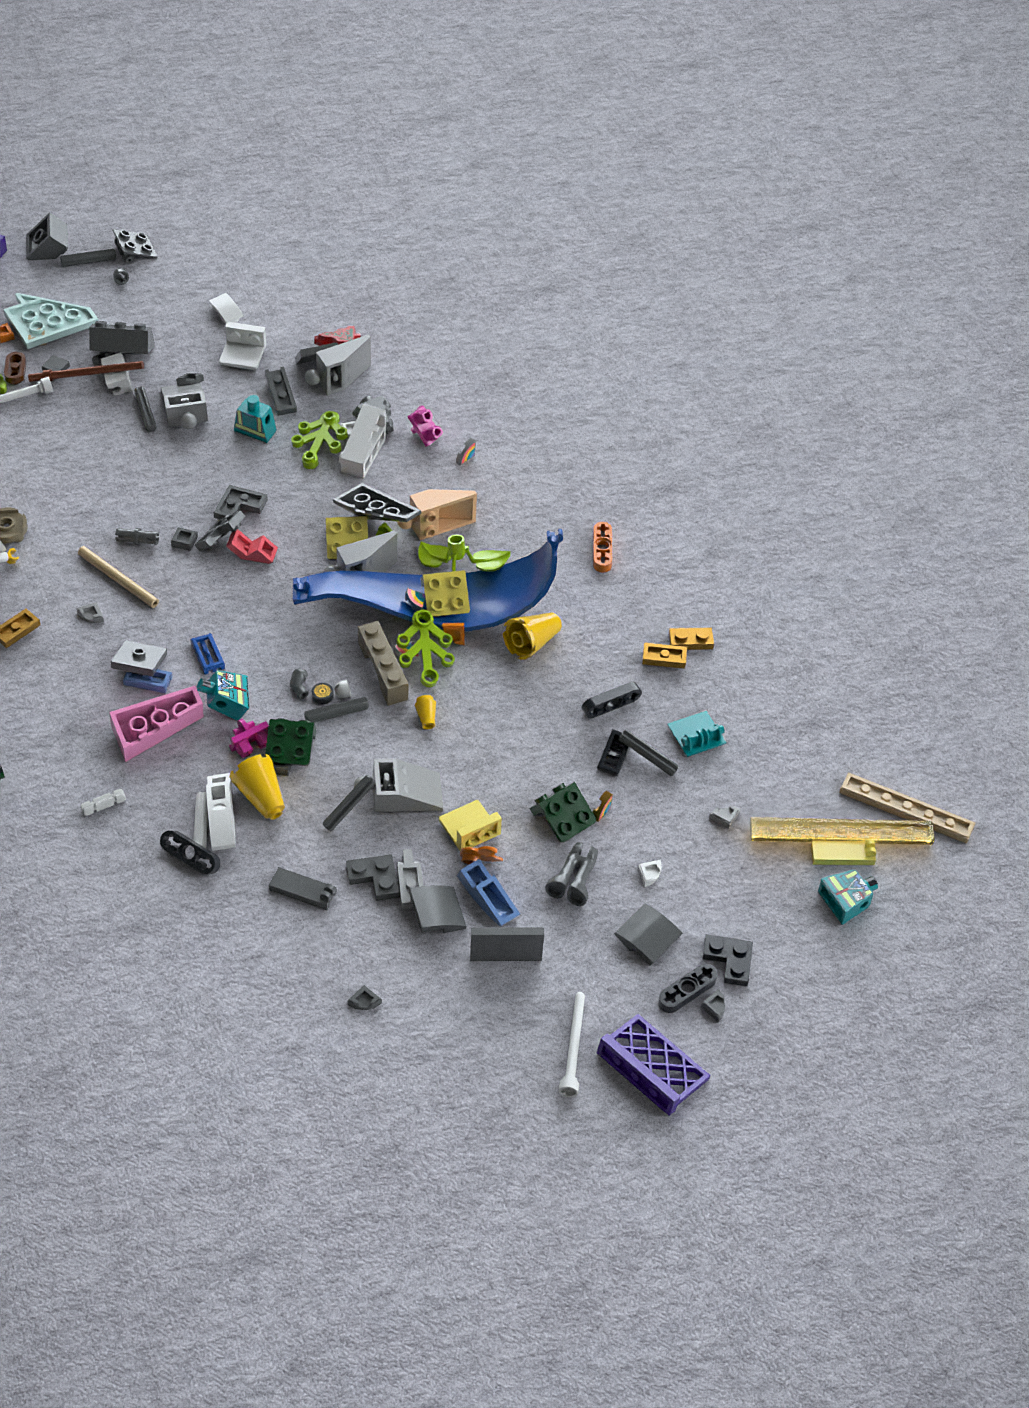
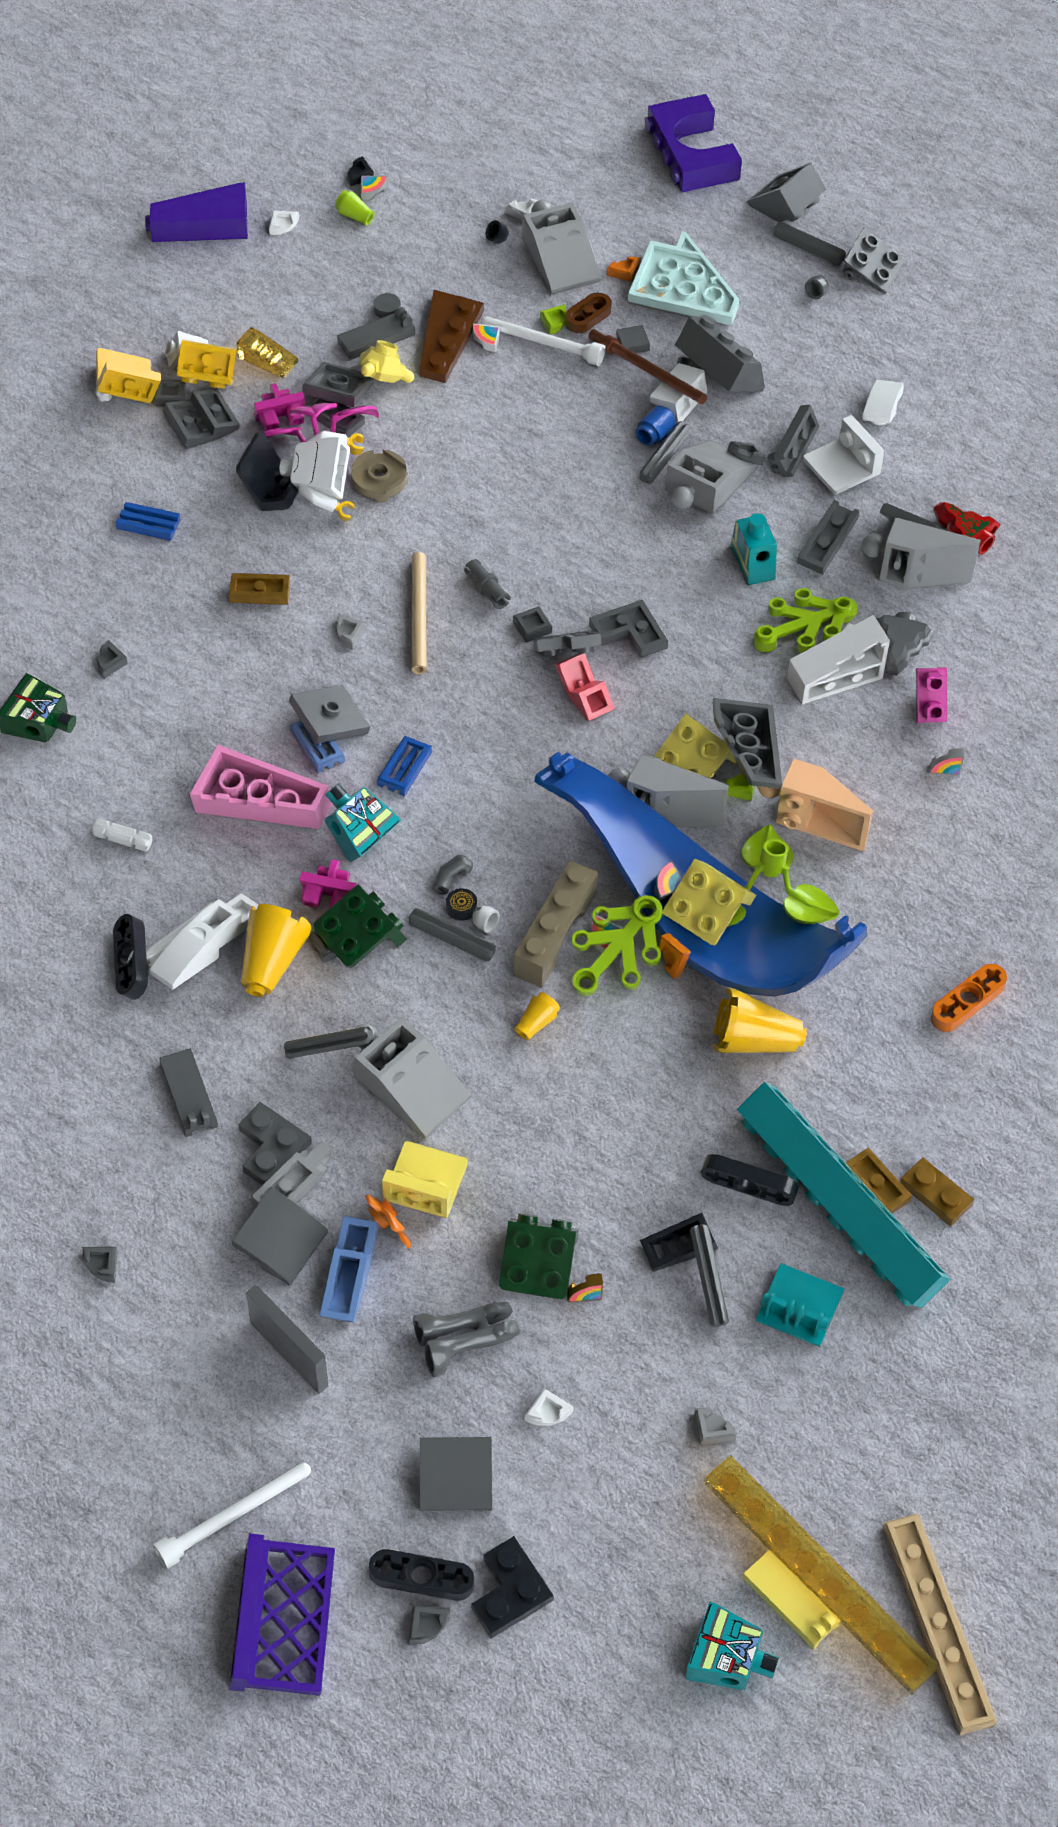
camera: 50 degrees right, 5 degrees up
none -> blue brick [635,405,675,446]
none -> teal brick [736,1081,952,1308]
none -> dark grey hinge [767,405,820,477]

